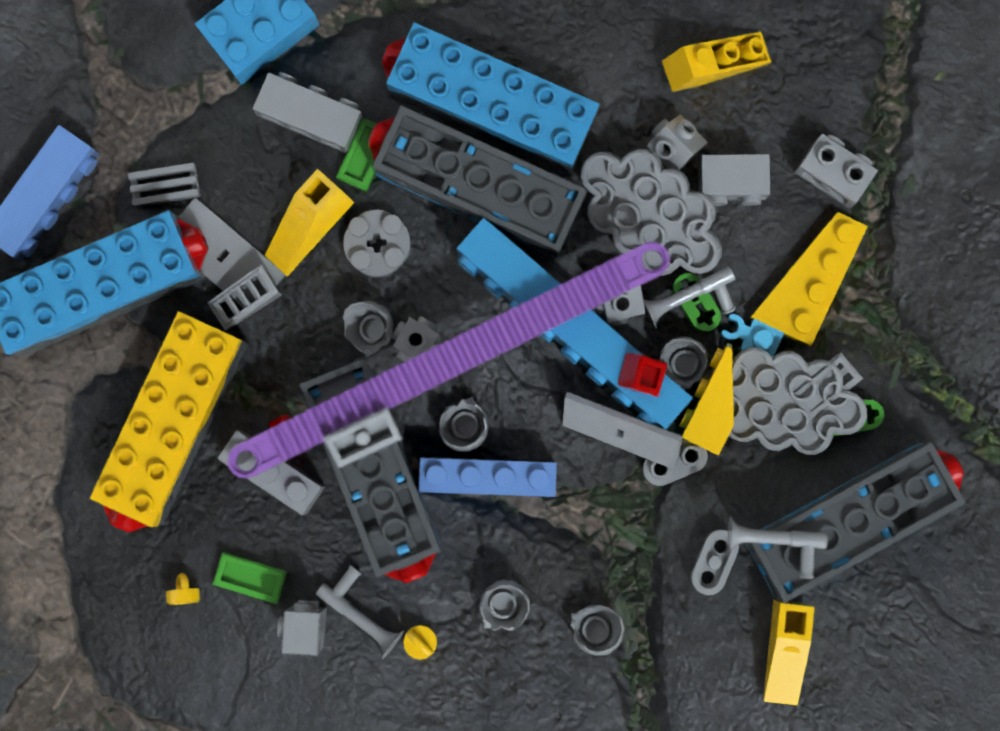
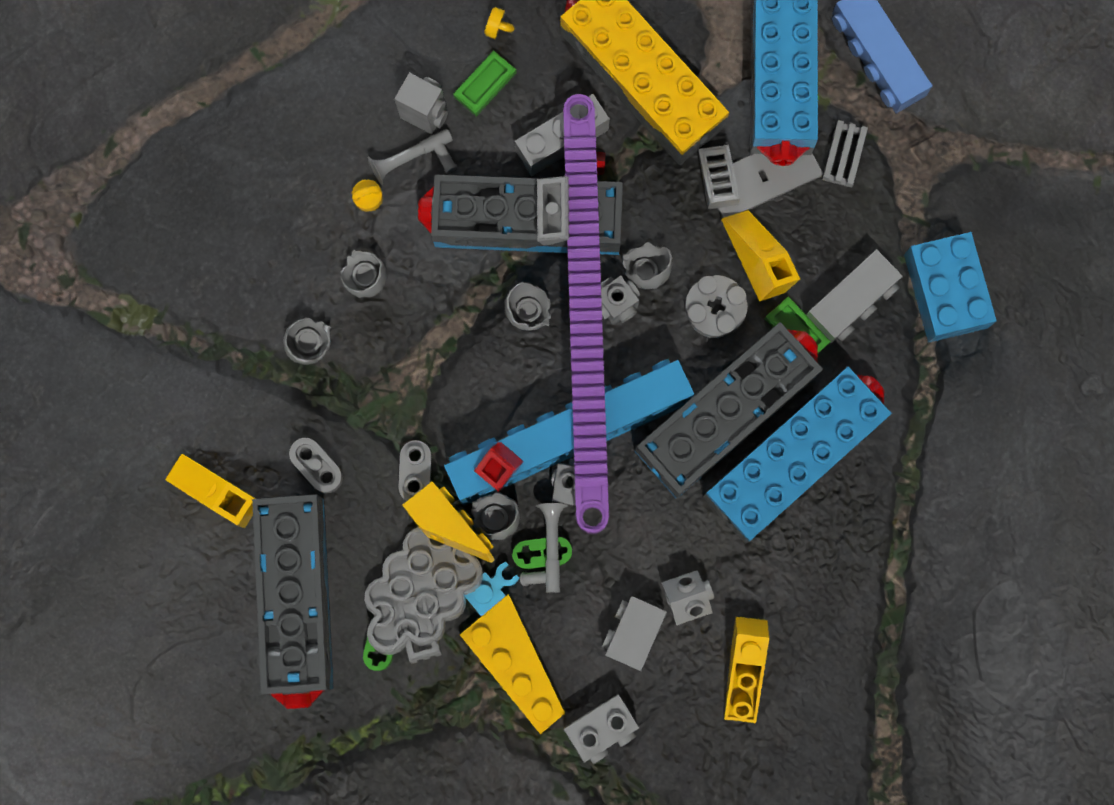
camera: 120 degrees right, 5 degrees down
medium blue brick [419,458,557,497] -> none
light grey piece [562,392,682,469] -> none
light grey plate [581,149,722,276] -> none
light grey piece [728,516,827,579] -> none

